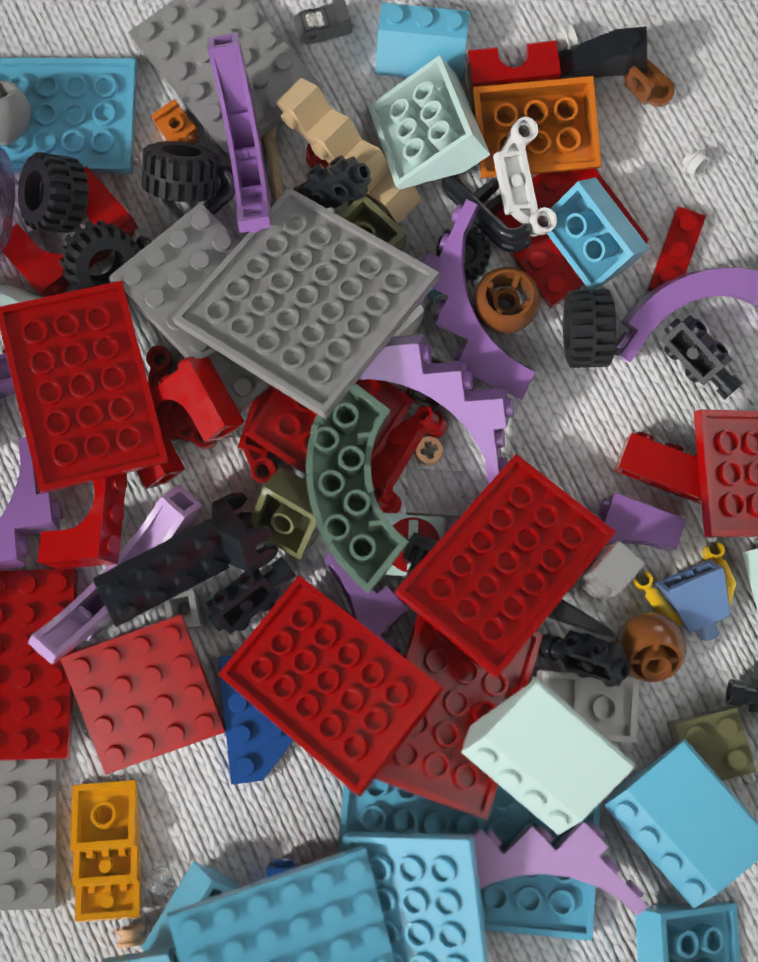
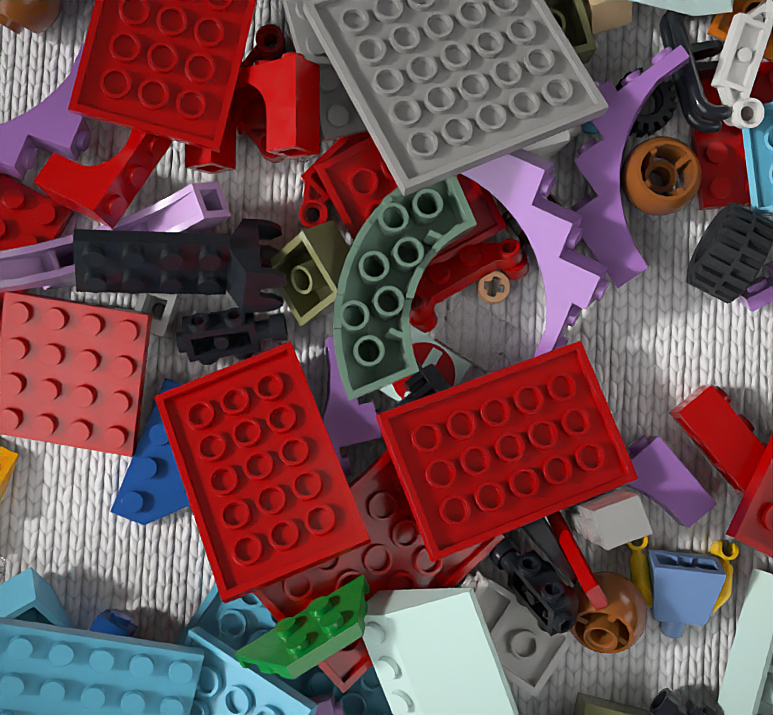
camera: 20 degrees right, 5 degrees up
none -> green wing [234,574,371,679]
none -> red tile [546,511,609,611]

